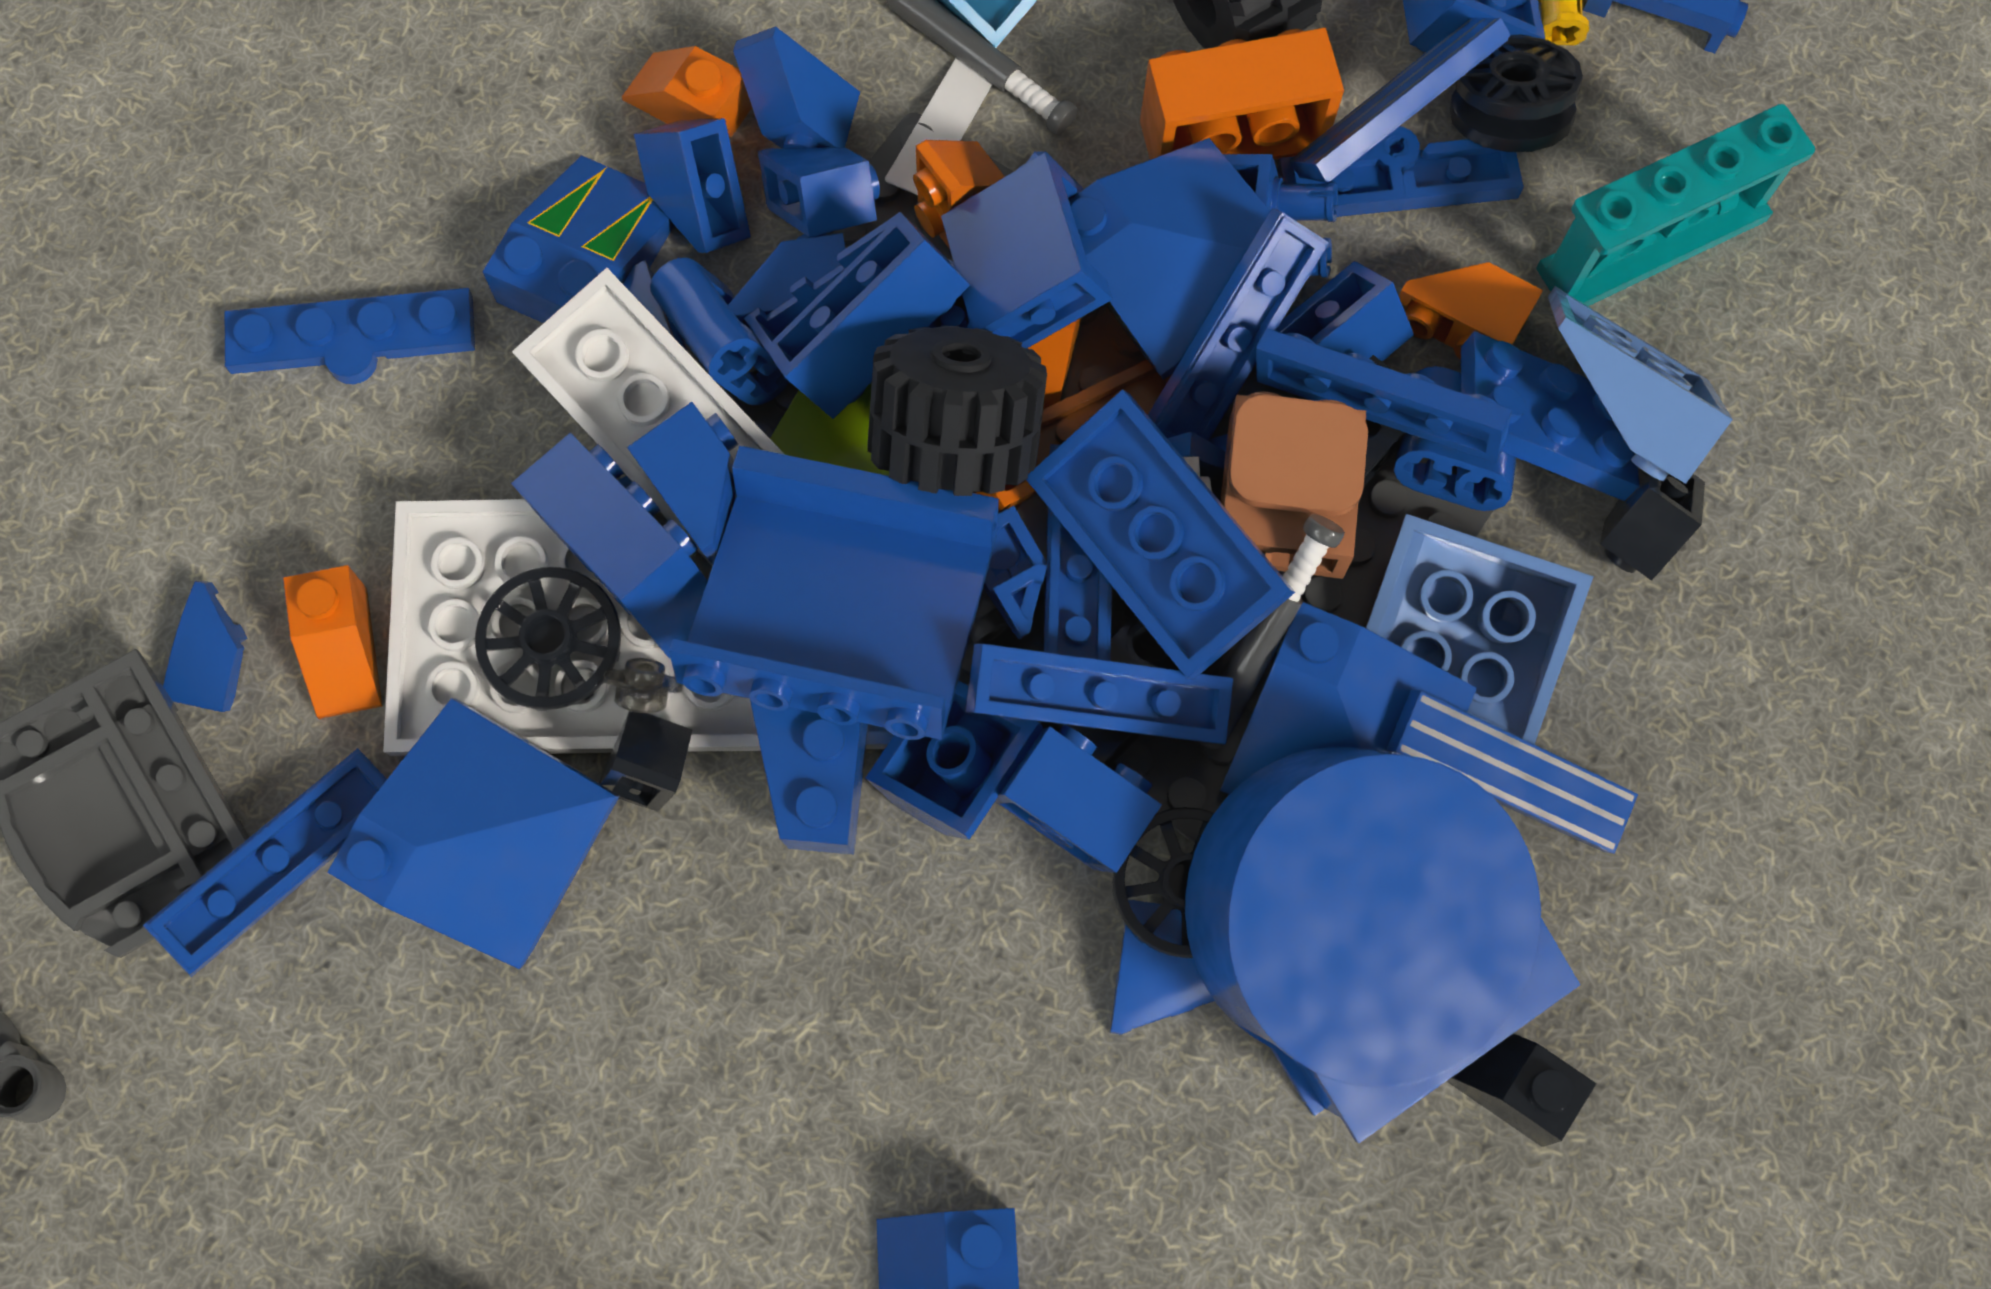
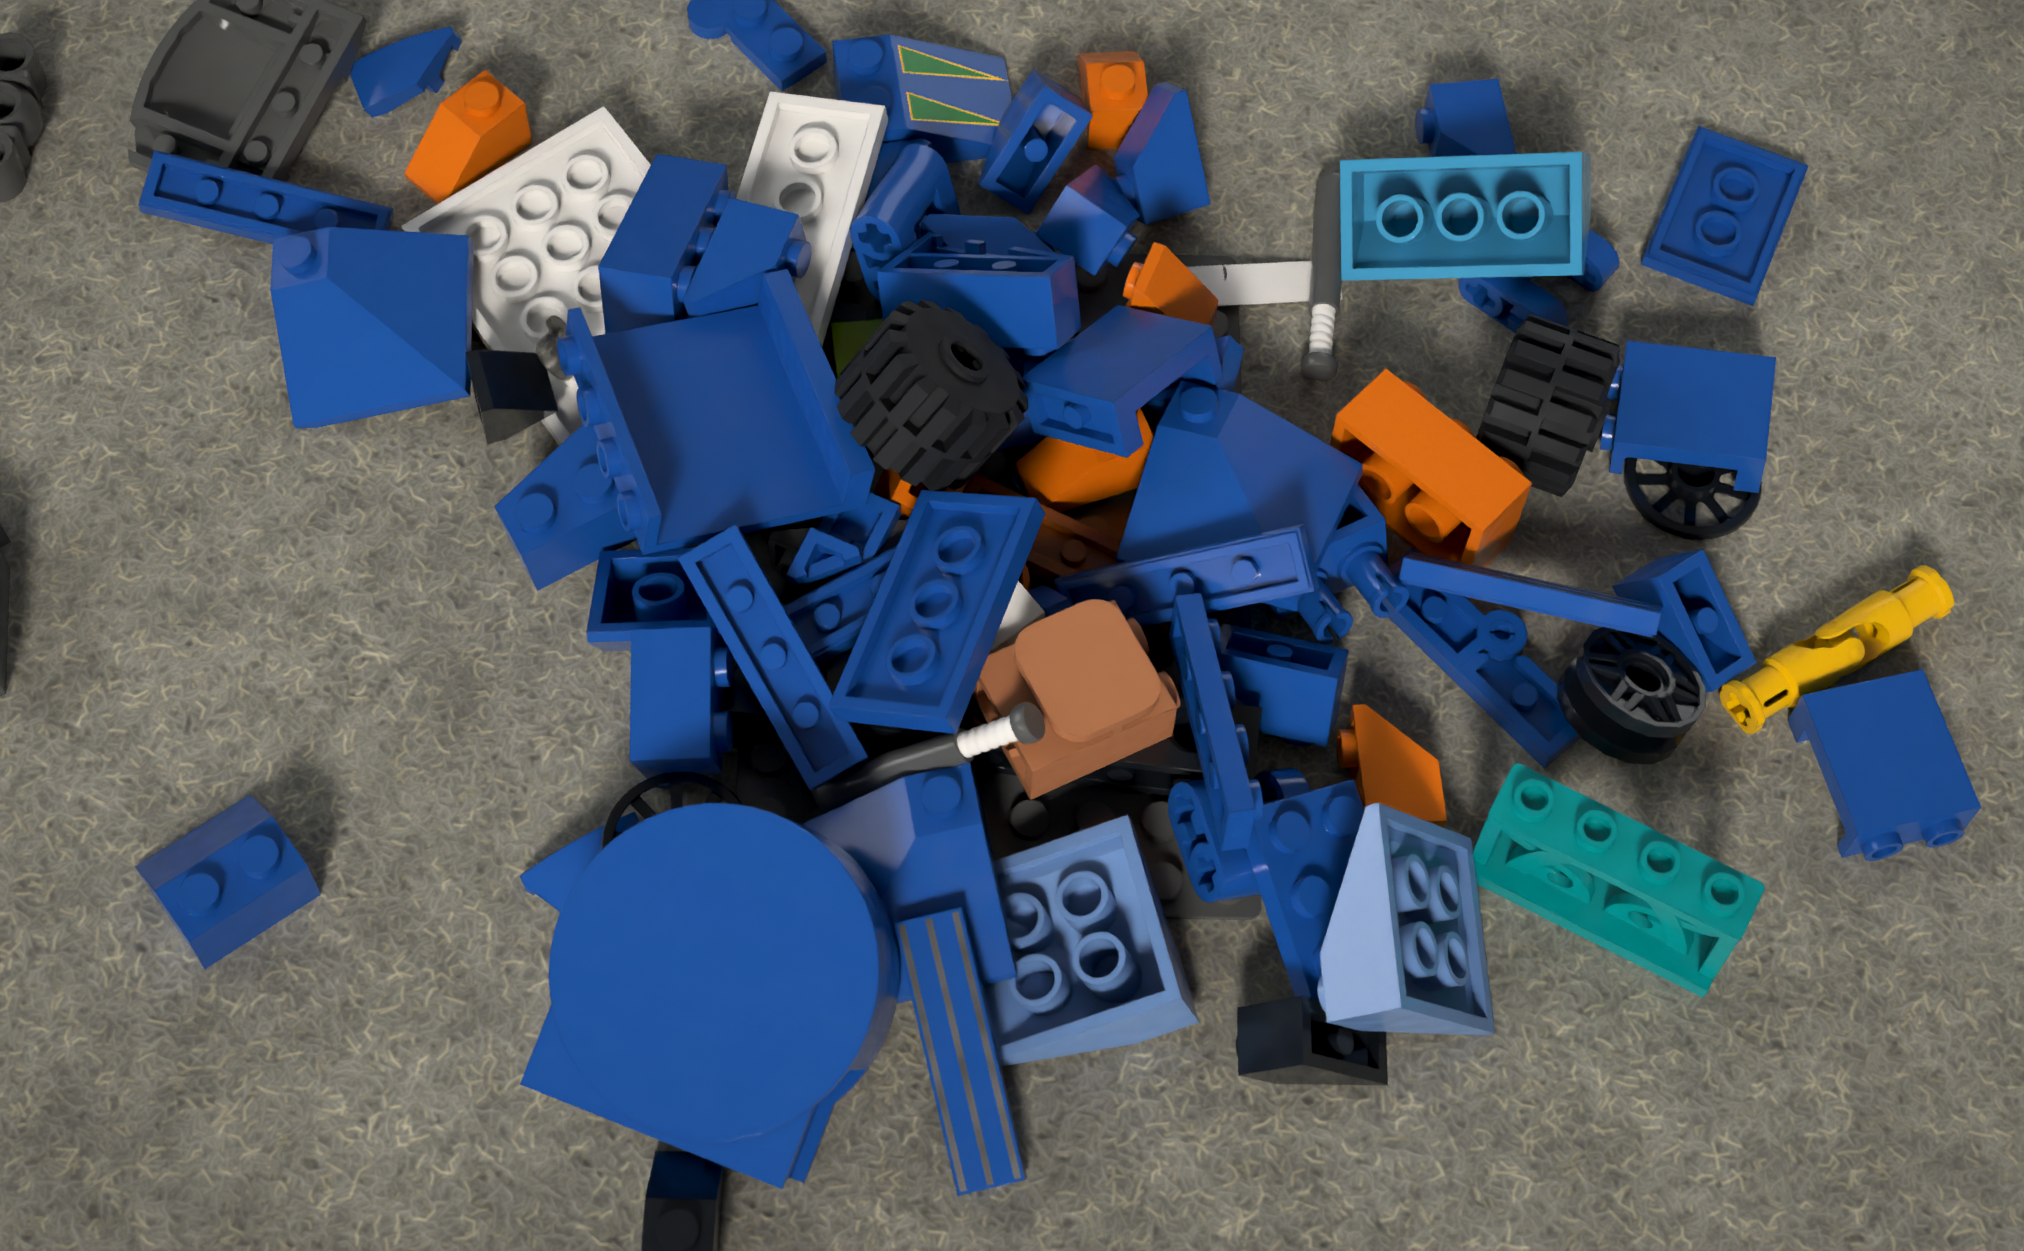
camera: 55 degrees right, 10 degrees down
black wheel [475,567,621,711] -> none

